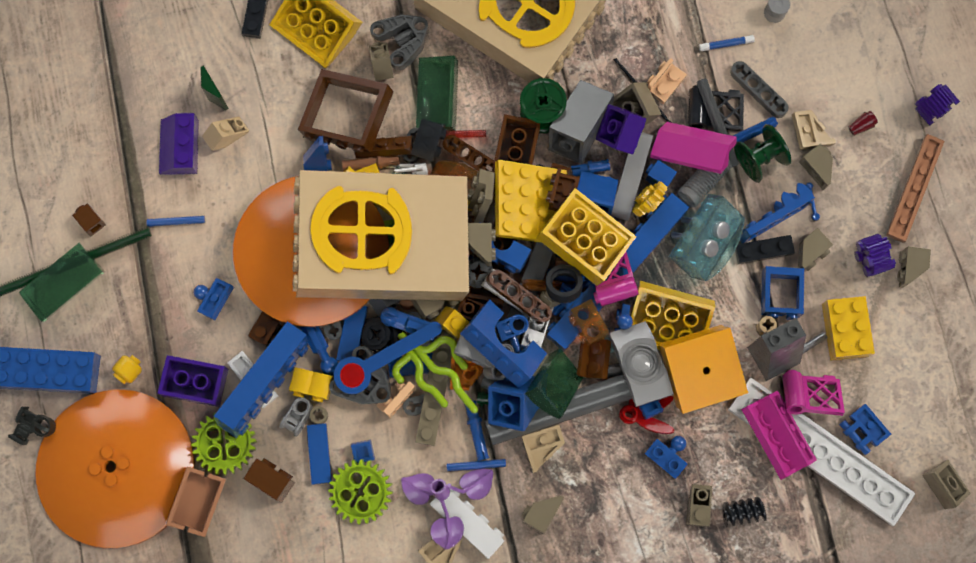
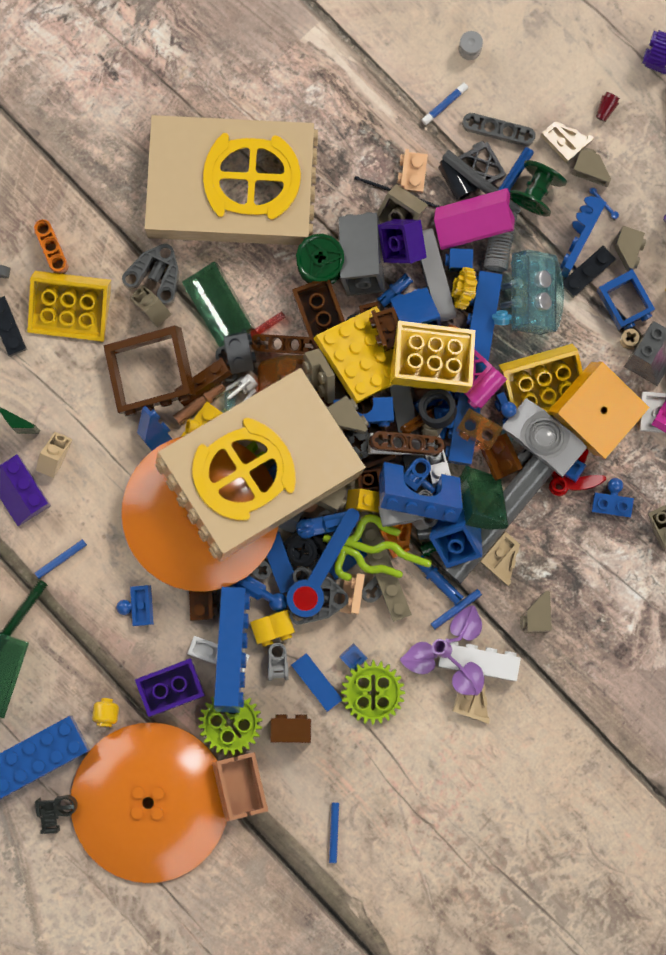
camera: 30 degrees left, 5 degrees up
dark tan bush [310,406,328,424] -> none
none -> dark azure plate [492,310,512,325]

